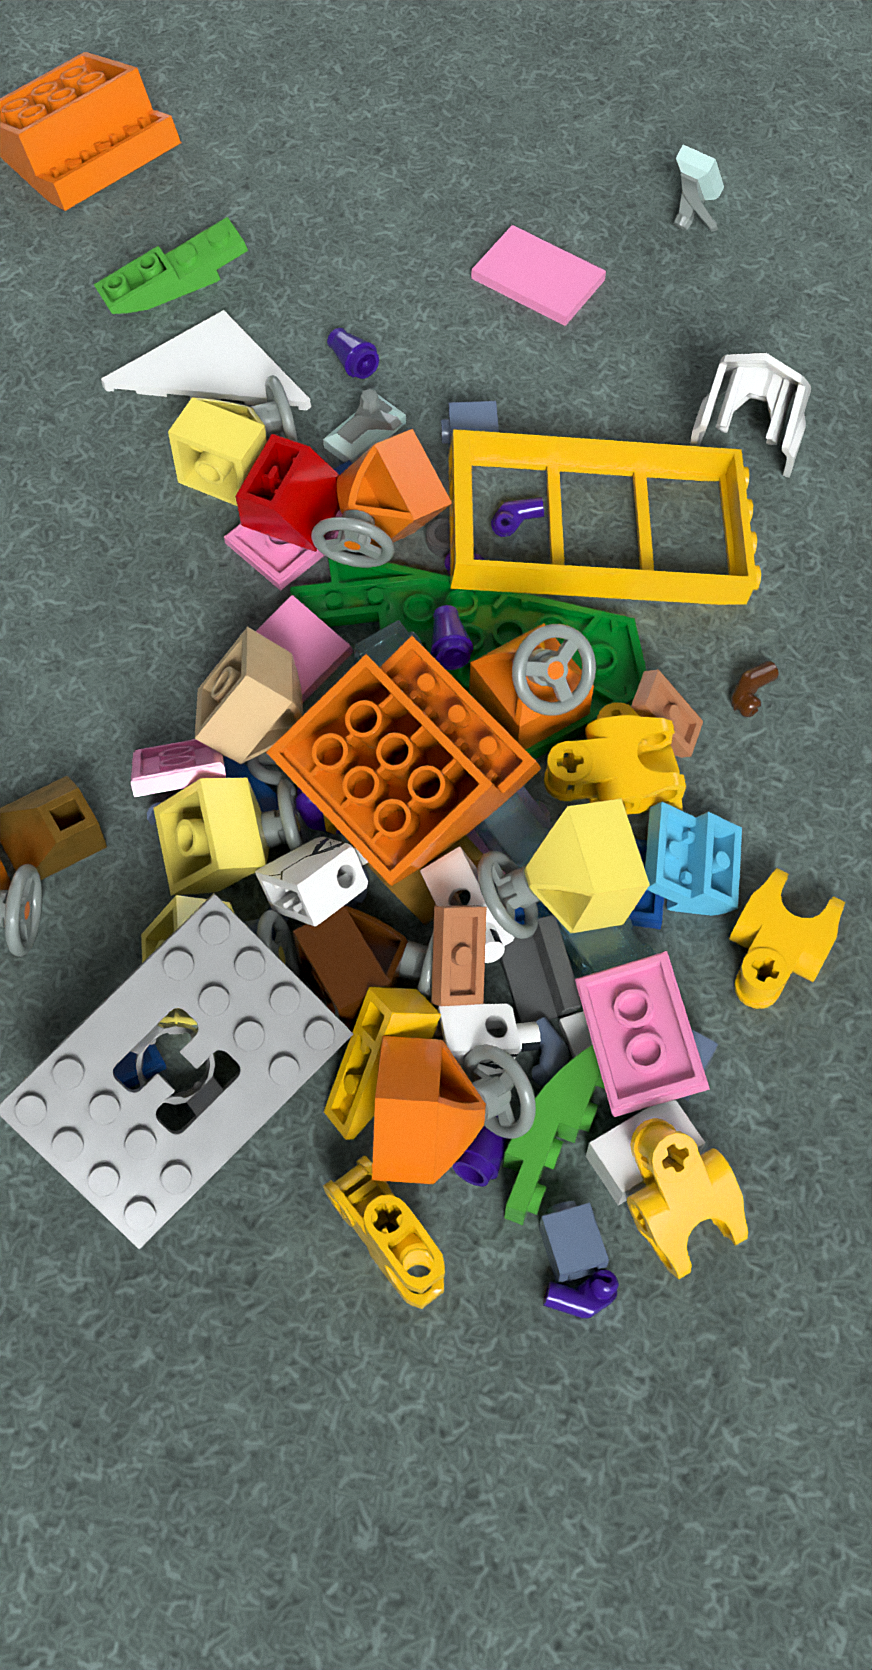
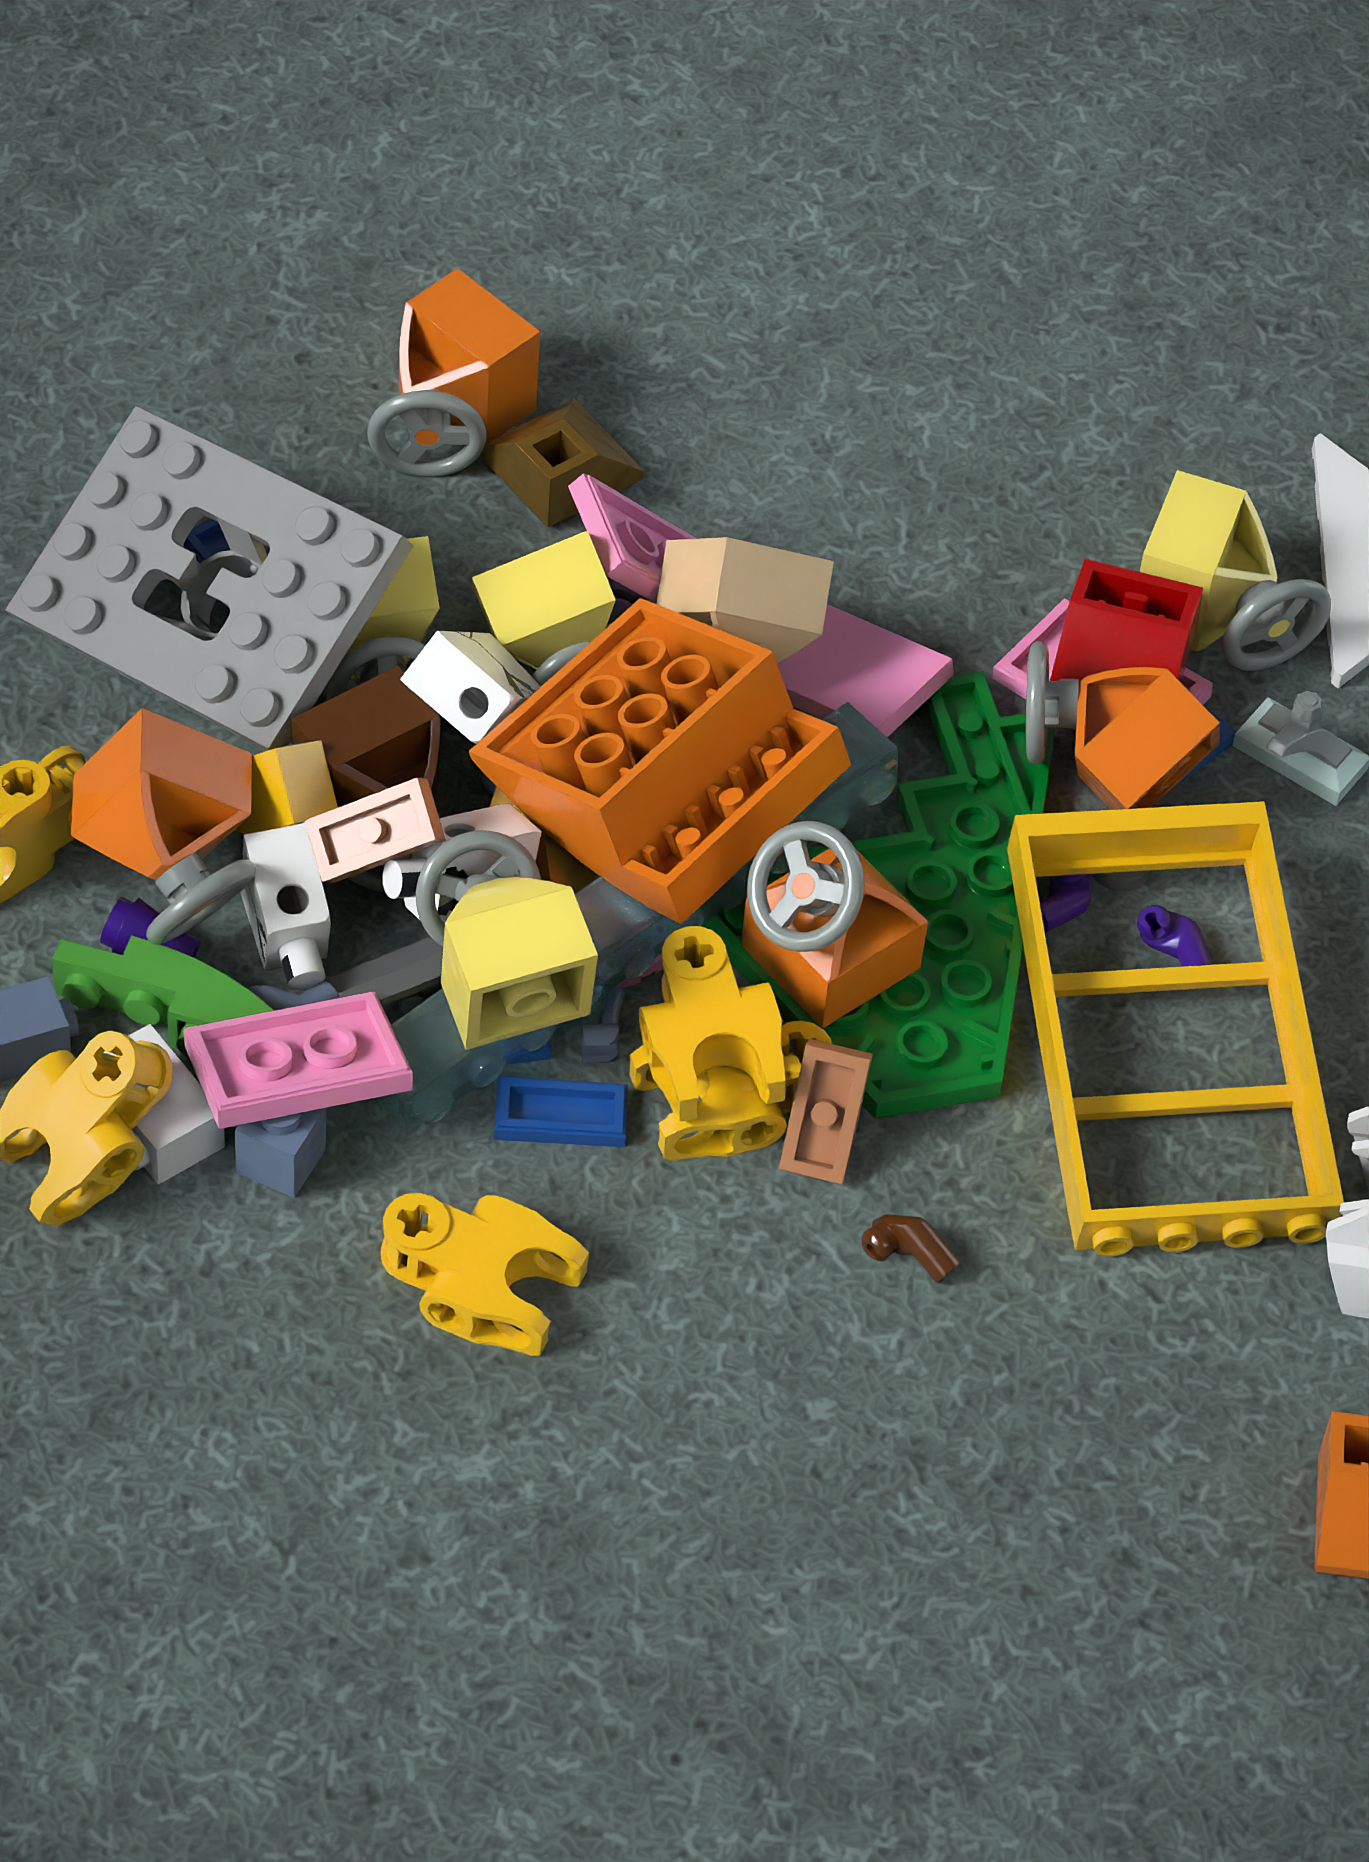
camera: 80 degrees right, 10 degrees down
dark purple cone [431,605,473,670] -> none
sand blue brick [441,401,499,447] -> none
medium azure brick [645,802,742,916] -> none

